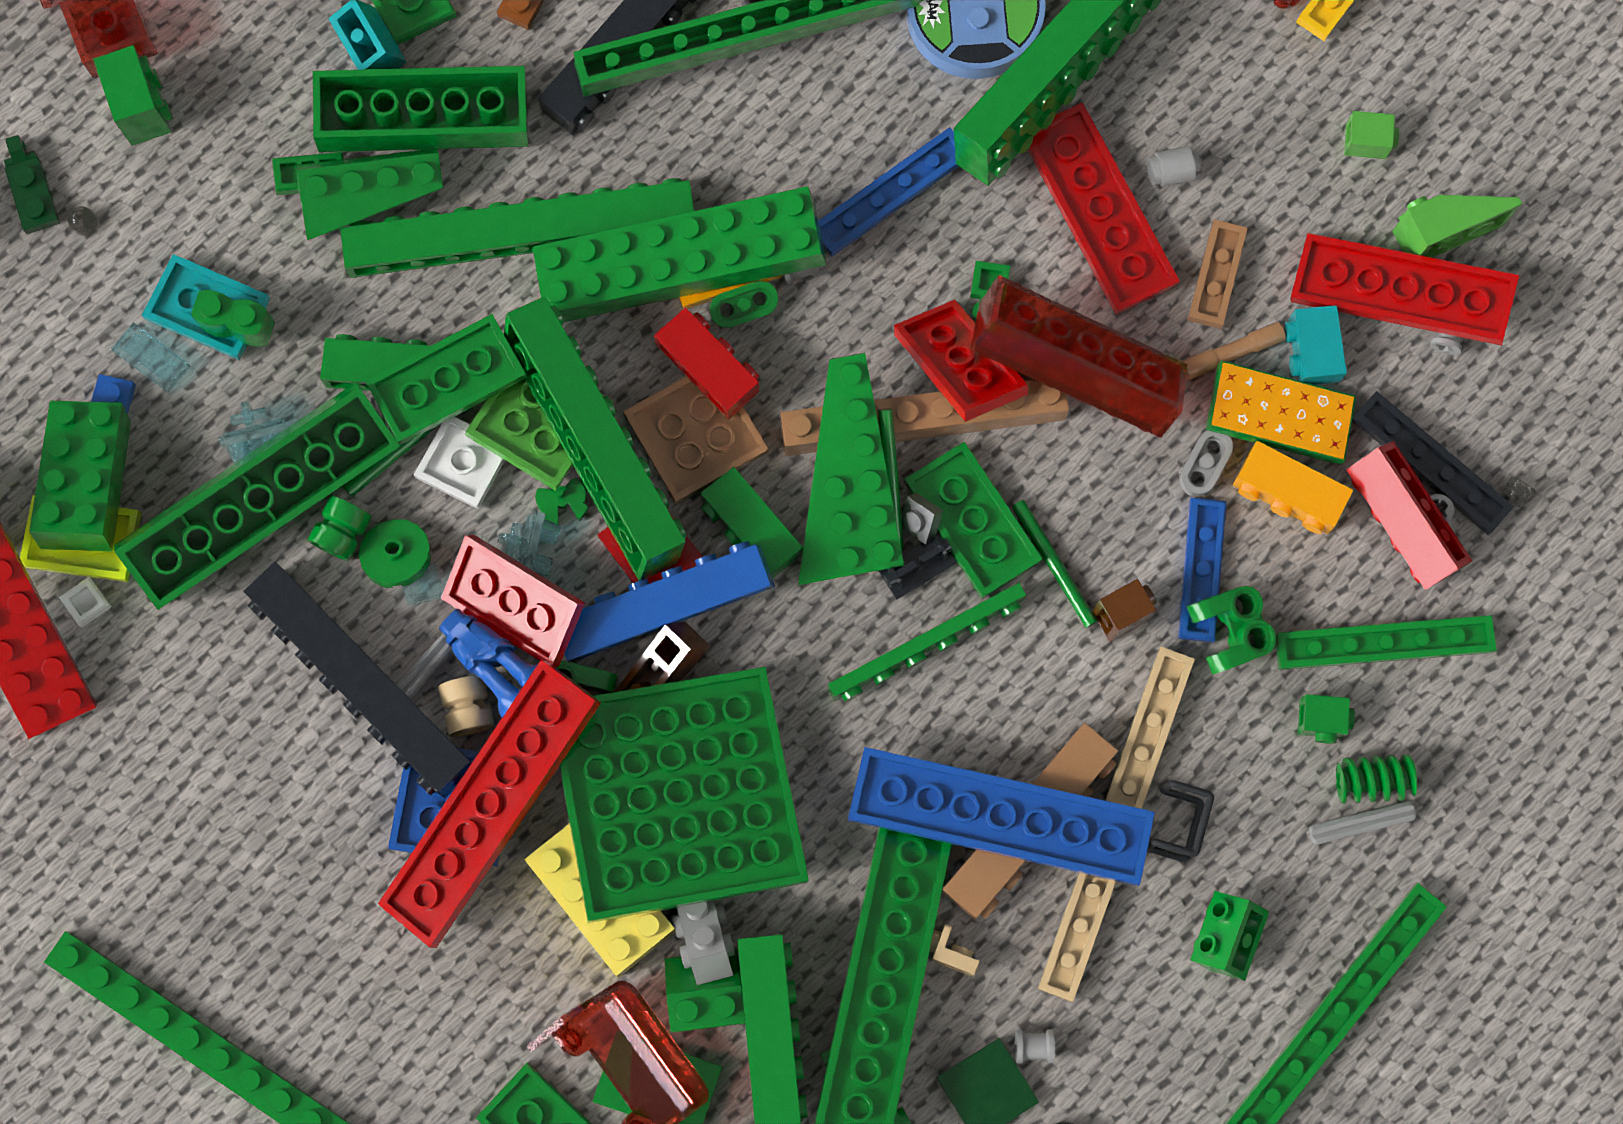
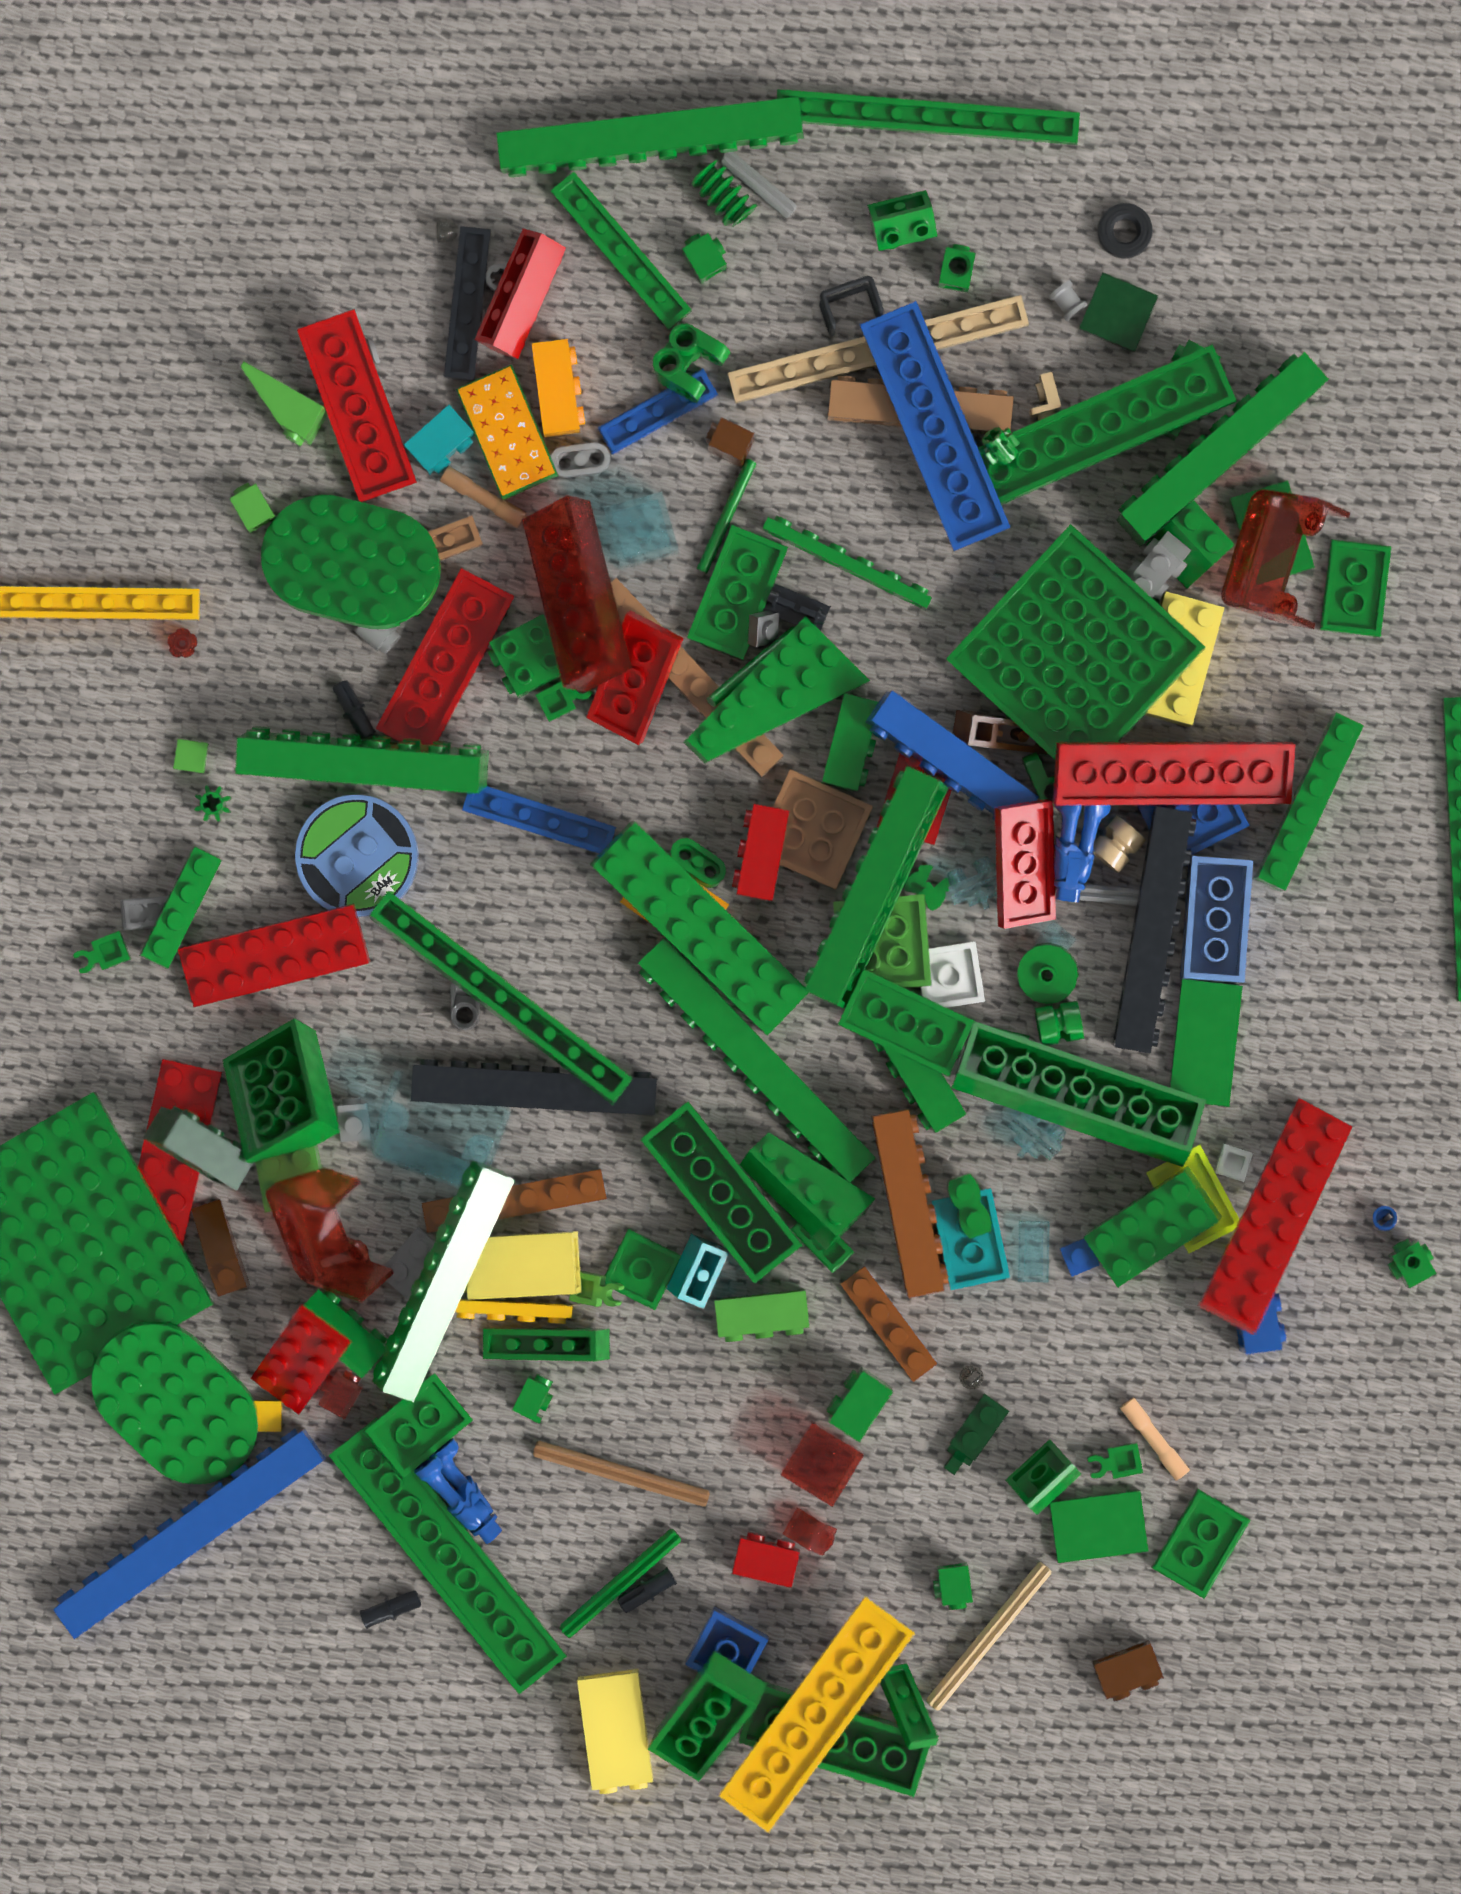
camera: 125 degrees left, 10 degrees up
none -> green plate [261,495,441,630]
none -> black axle [333,680,376,740]
none -> green brick [487,614,572,698]
none -> green brick [496,97,804,178]
none -> clear light blue brick [603,492,679,570]
none -> bright green brick [714,1289,809,1342]
none -> dark orange plate [840,1266,937,1382]
none -> dark orange brick [871,1109,949,1298]
none -> green brick [938,244,976,293]
none -> green gear [980,427,1020,465]
none -> green tile [1169,979,1243,1107]
none -> medium blue brick [1180,856,1253,983]
none -> green brick [1254,712,1364,892]

